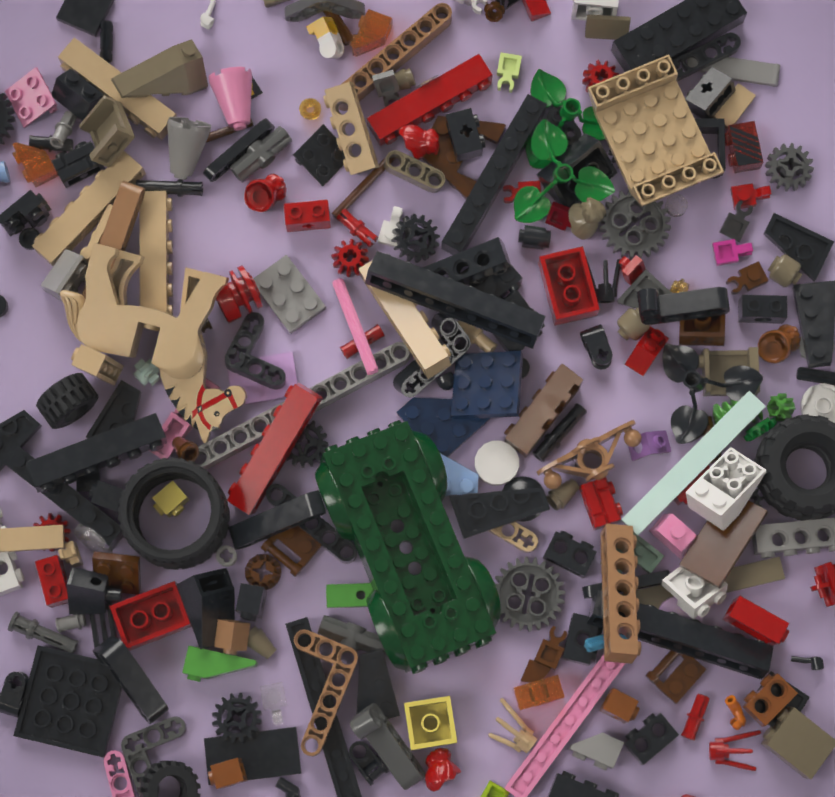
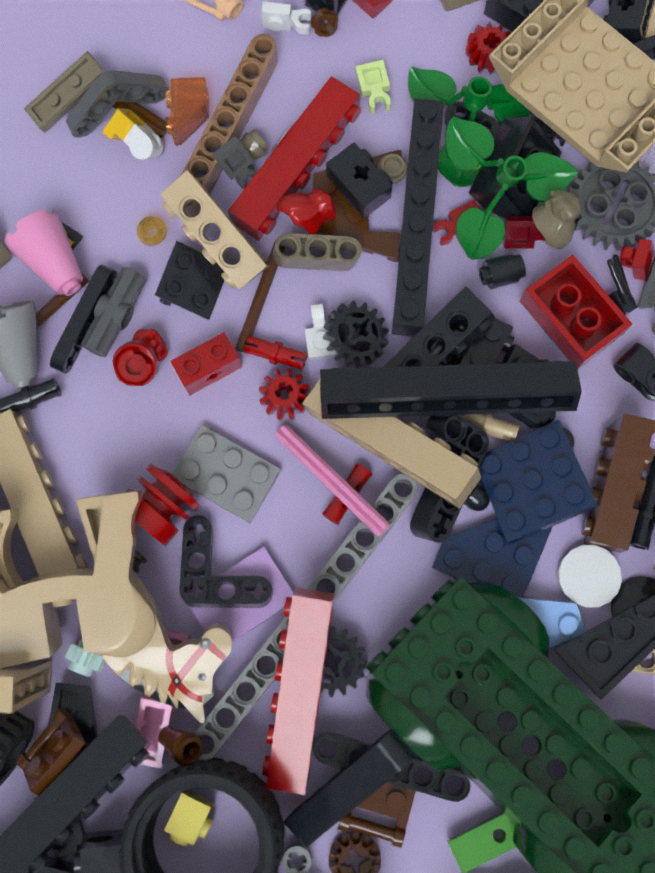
camera: 20 degrees left, 0 degrees up
none -> reddish brown plate [15,708,85,796]
none -> dark tan plate [378,154,407,184]

